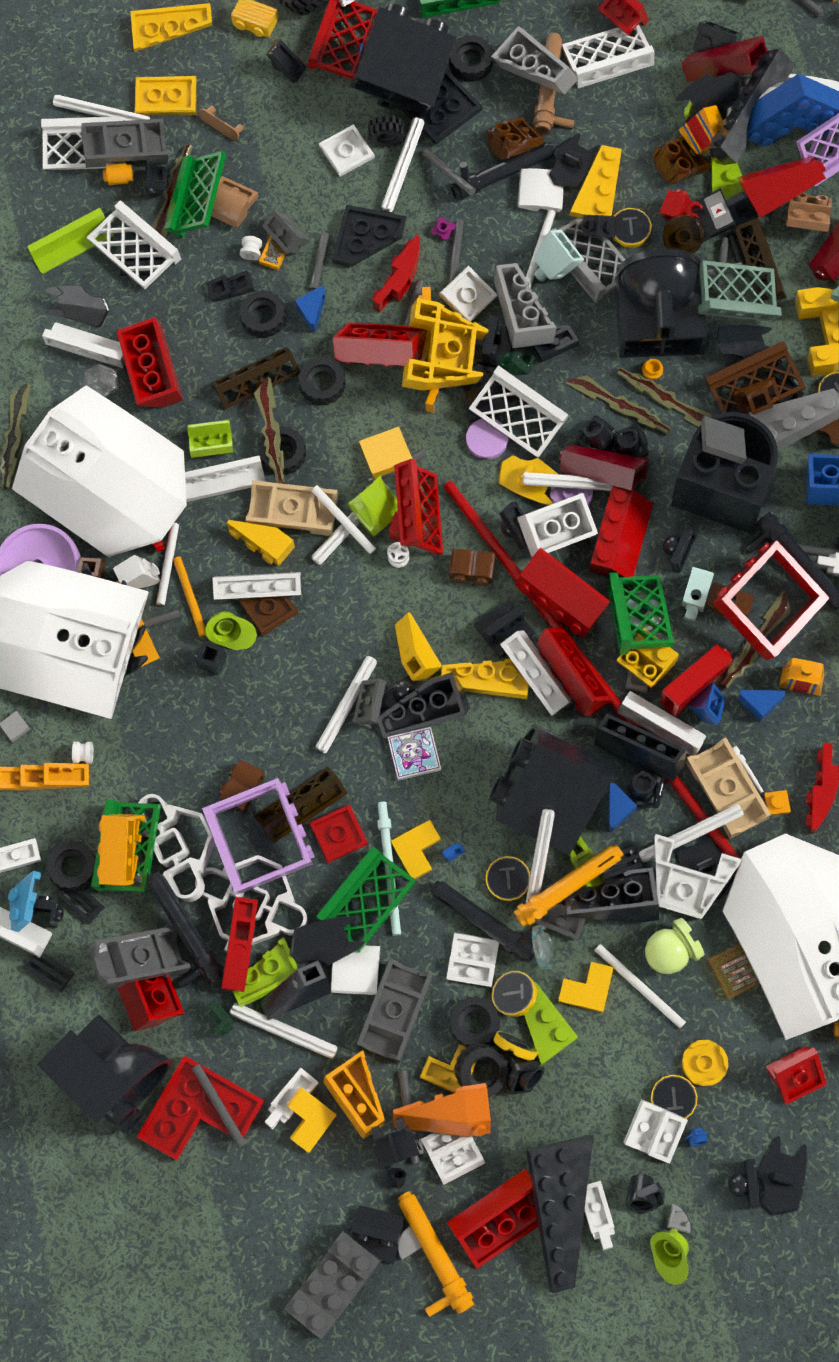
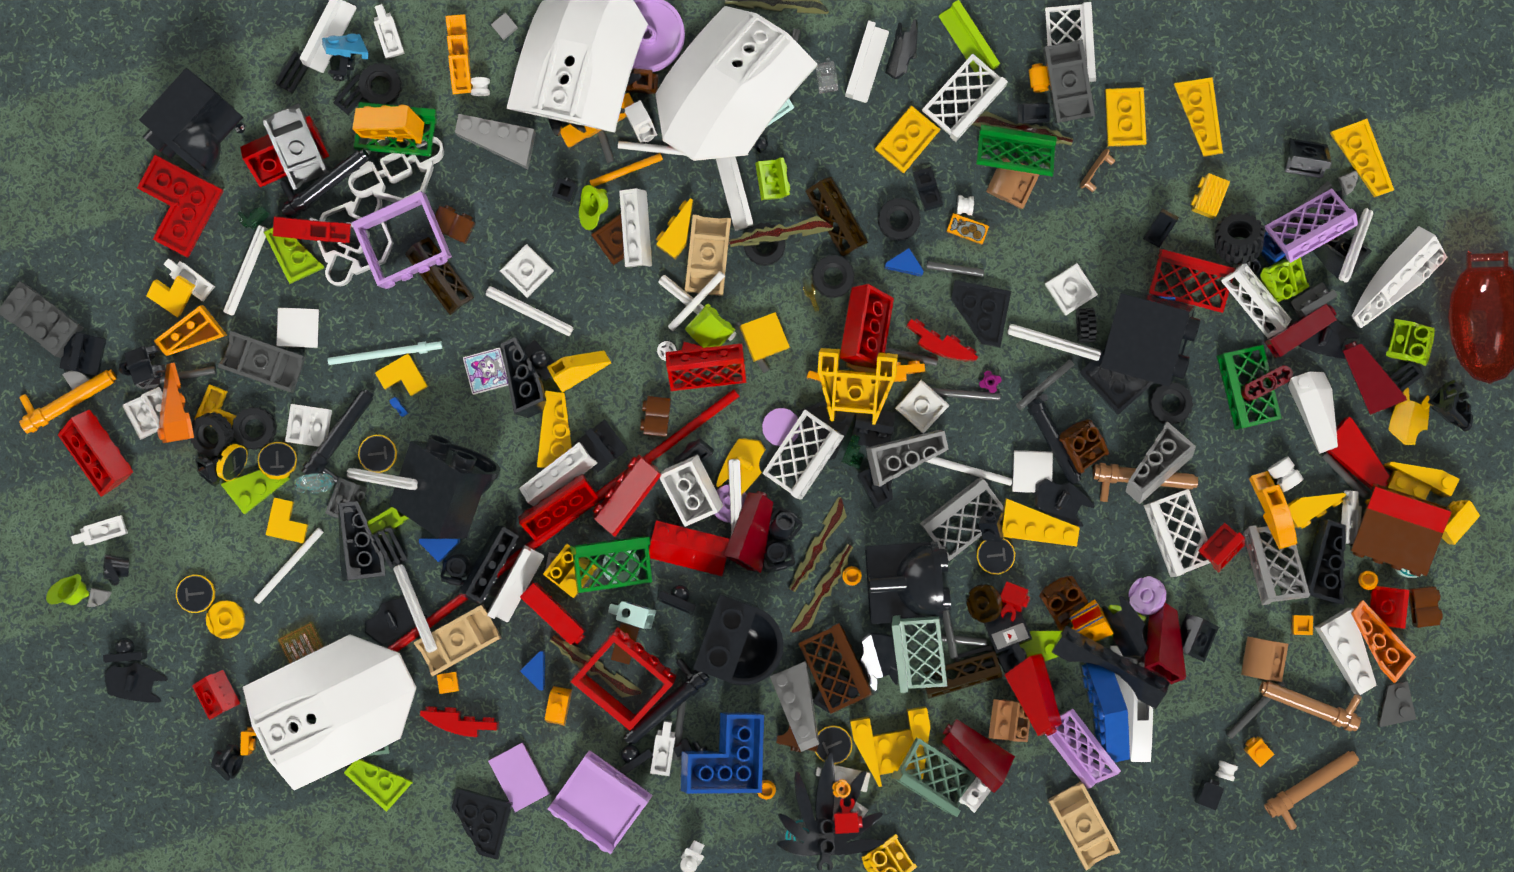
camera: 85 degrees right, 15 degrees up
white axle [53,95,150,121] -> none
red slope [116,317,183,407] -> none
dark grey bar [192,1064,247,1149] -> none
black slope [260,961,332,1020] -> none
dark grey hinge [262,210,311,254] -> none
black shield [290,916,365,965] -> none
red tile [309,804,368,864] -> none
green fence [316,846,417,952] -> none
dark grey bracket [353,679,386,729] -> none
light orange cylinder [513,844,623,927] -> none
black wing [526,1134,594,1293] -> none
light aqua torso [534,230,584,281] -> none
white slope [623,1099,688,1164] -> none
yellowish green tile [645,918,705,974] -> none
white wing [655,834,742,919] -> none
blue plate [686,1128,708,1147] -> none
blue slope [688,682,726,725] -> none
dark grey tile [701,416,746,464] -> none
white piece [732,746,763,793] -> none
reddish brown brick [733,377,781,415] -> none
none -> light grey wedge [455,114,536,170]
none -> white tile [500,244,554,298]
none -> clear yellow hand [803,284,819,312]
none -> yellow tile [874,105,941,174]
none -> lavender tile [1128,576,1166,615]

